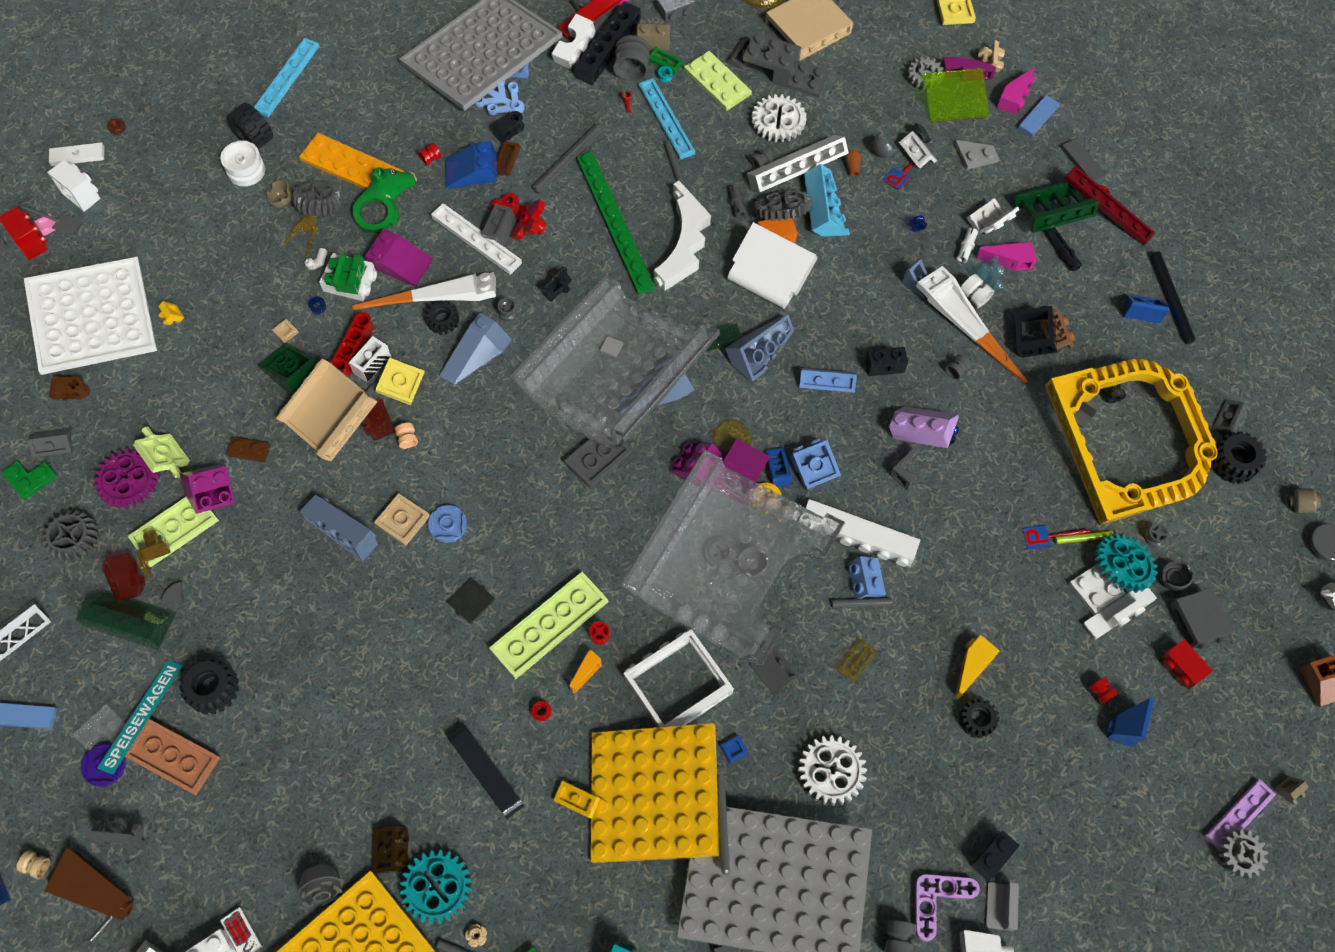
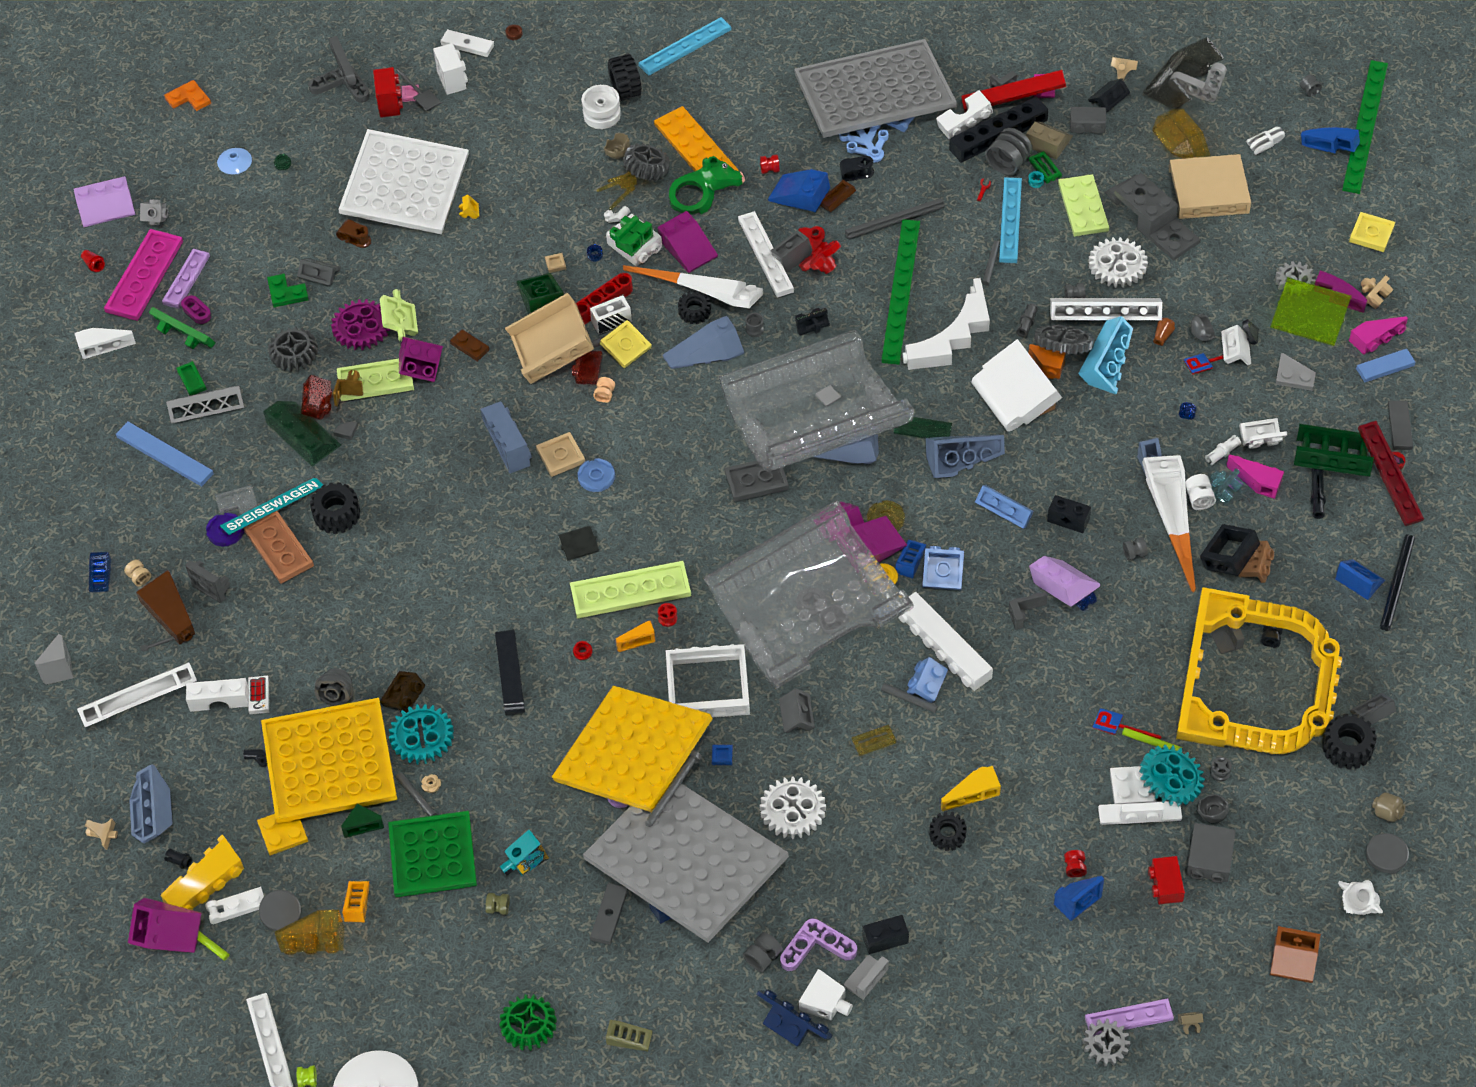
camera: 35 degrees right, 10 degrees down
yellow plate [553,781,600,819] -> none

